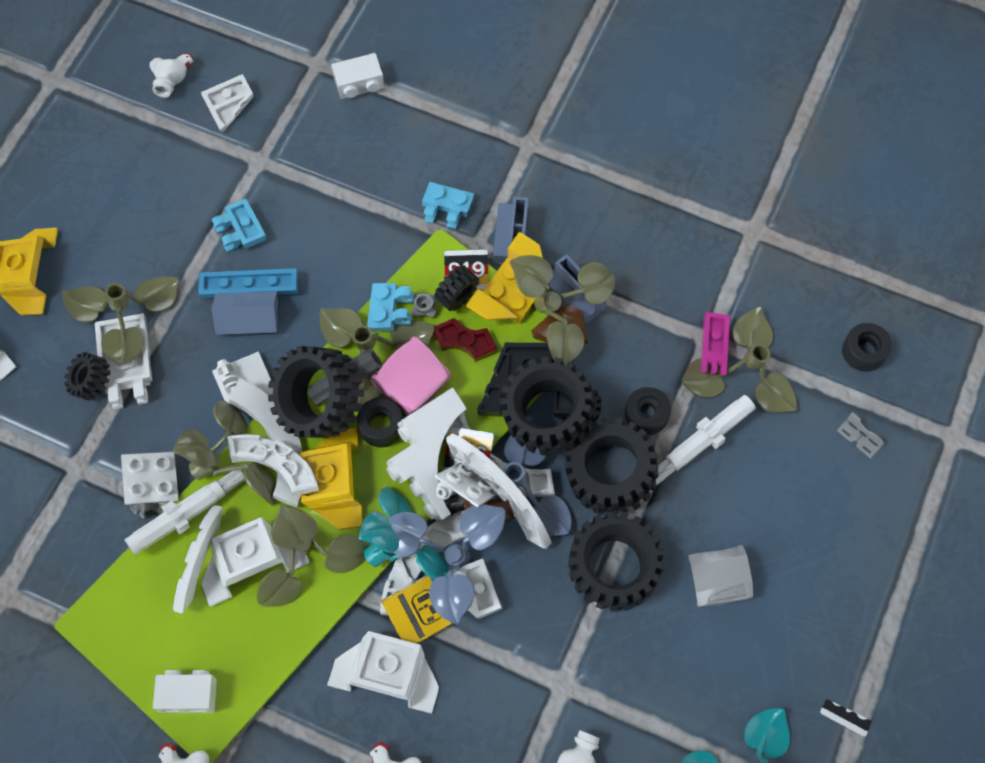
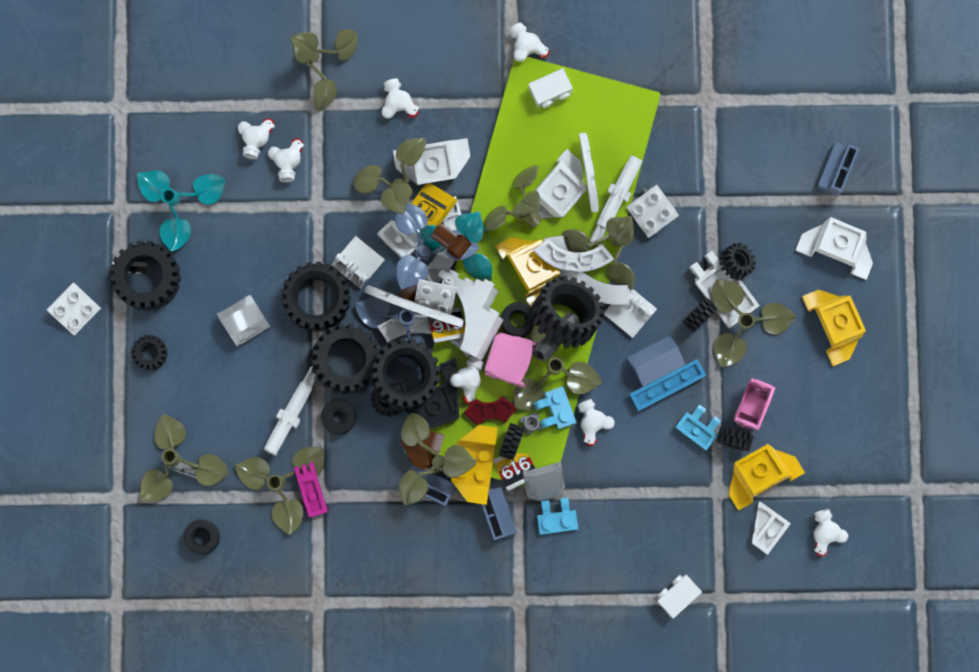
camera: 155 degrees right, 15 degrees up
none -> white hinge [47,282,101,336]
none -> black tyre [110,241,181,311]
none -> black tyre [131,335,168,371]
none -> olive plant [140,414,229,502]
none -> white hinge [331,236,385,289]
none -> olive plant [353,138,426,214]
none -> reddish brown piece [431,223,472,260]
none -> white animal [450,356,484,404]
none -> light grey slope [523,462,565,502]
none -> white animal [577,398,615,446]
none -> black tyre [682,298,718,332]
none -> black tyre [716,426,754,452]
none -> yellow piece [729,444,805,511]
none -> bright pink piece [734,378,775,431]

